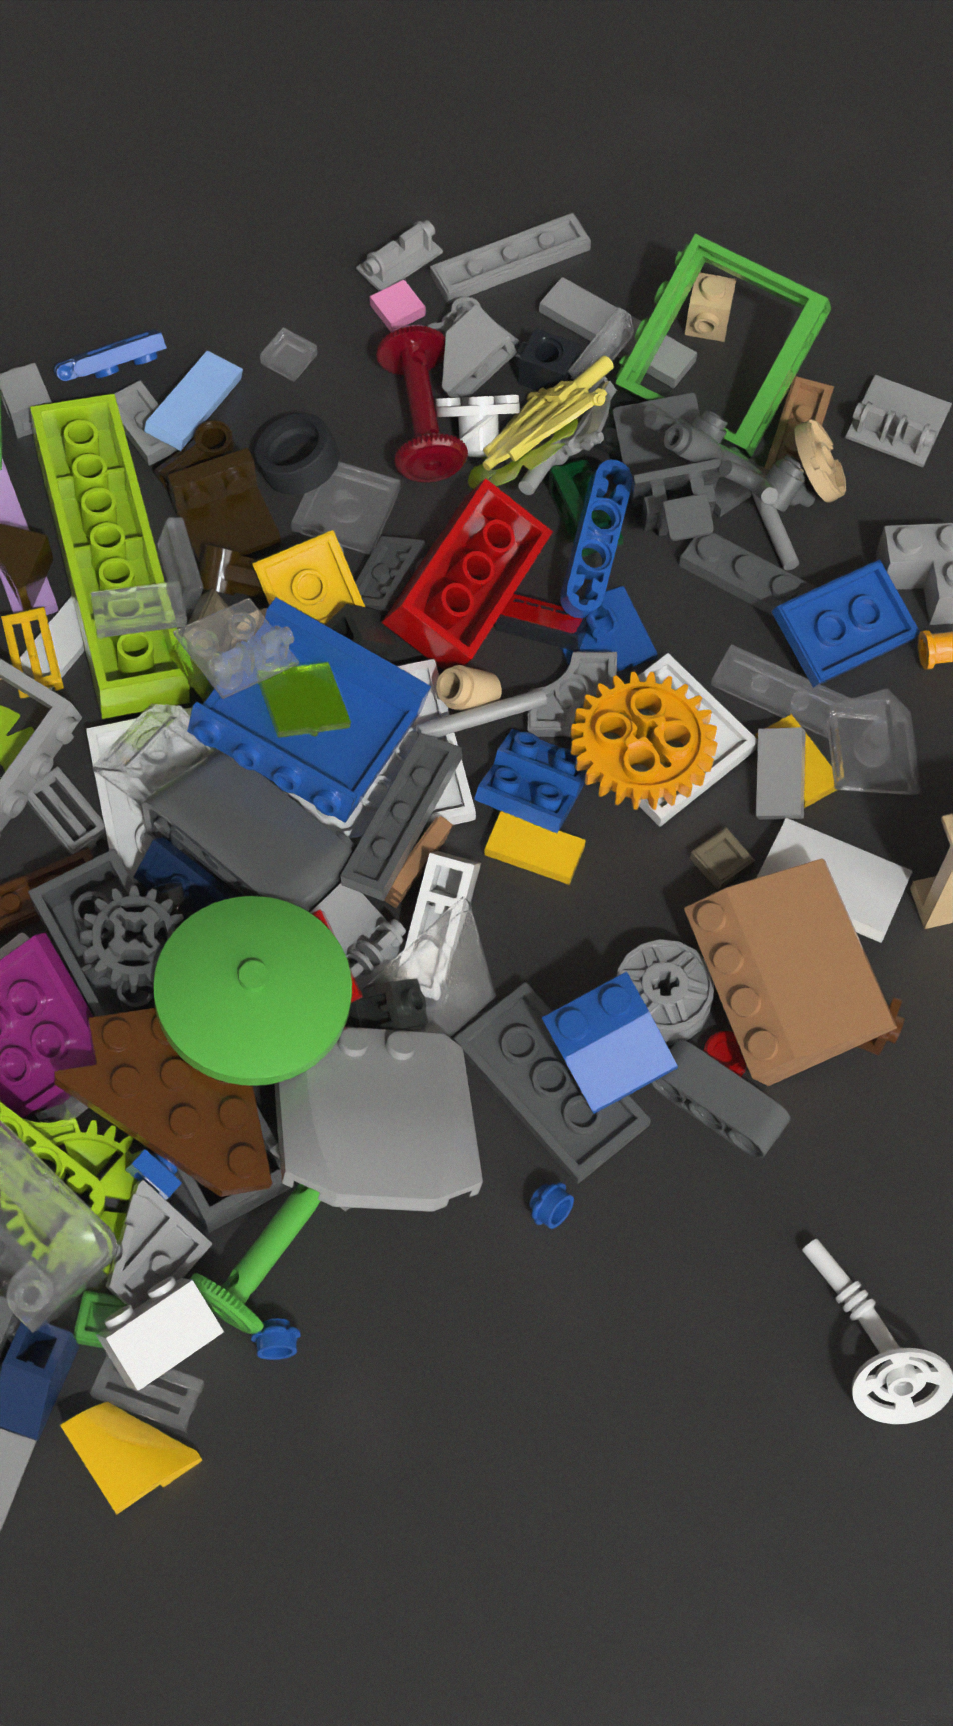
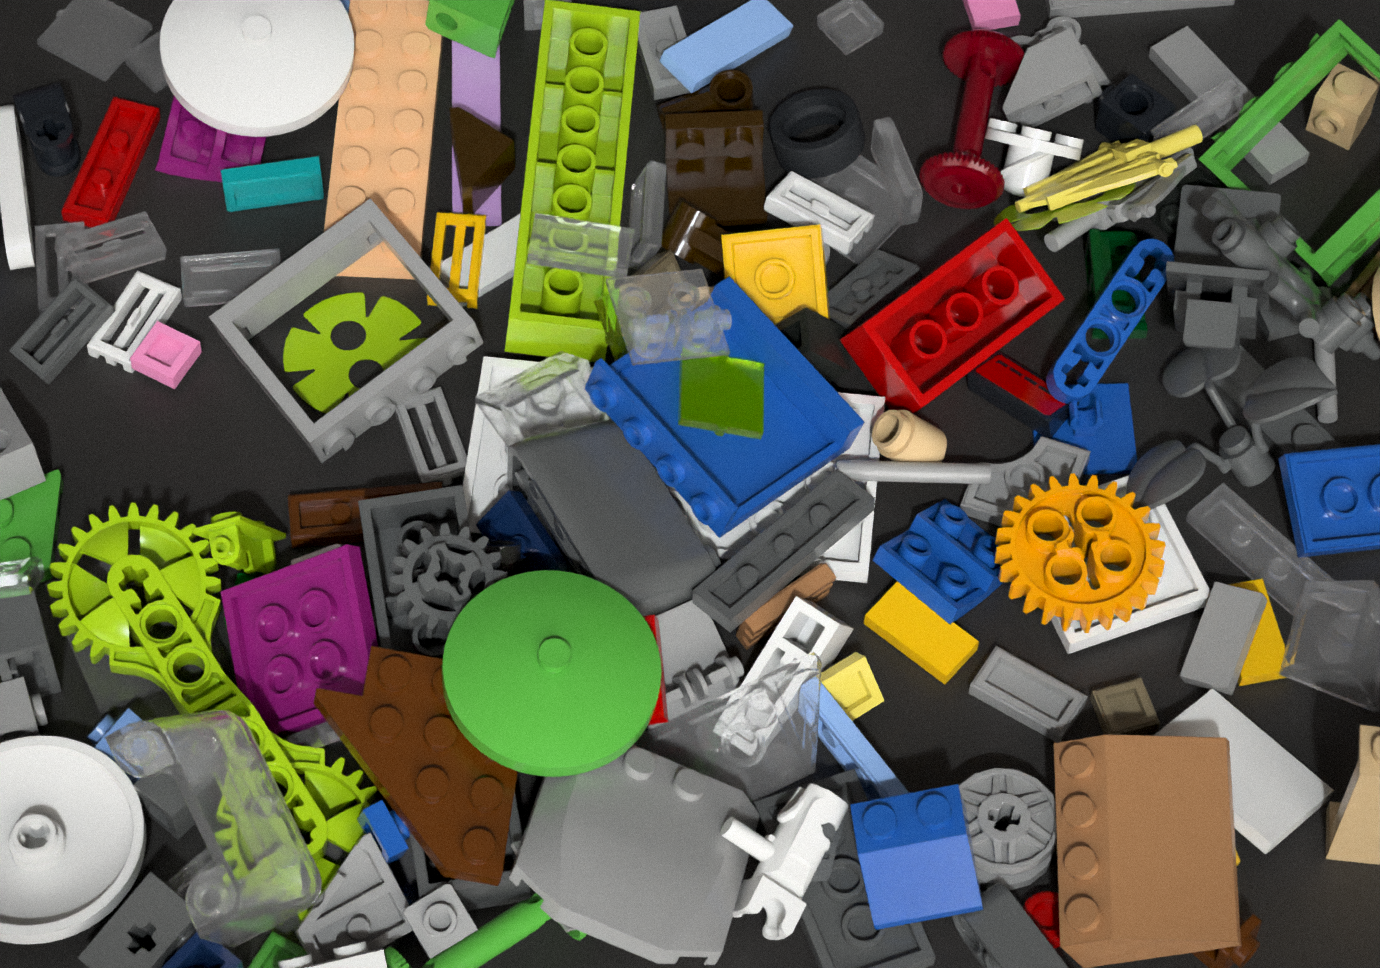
camera: 20 degrees right, 5 degrees down
pearl dark grey bracket [349,978,428,1031] -> none
none -> light grey bracket [403,884,478,959]
none -> white piece [720,783,848,940]
none -> white tile [764,171,875,255]
none -> light blue tile [798,677,909,801]
none -> light yellow plate [814,652,885,721]
none -> clear tile [870,117,923,226]
none -> light grey tile [968,646,1088,743]
none -> dark grey plant [1126,342,1338,510]

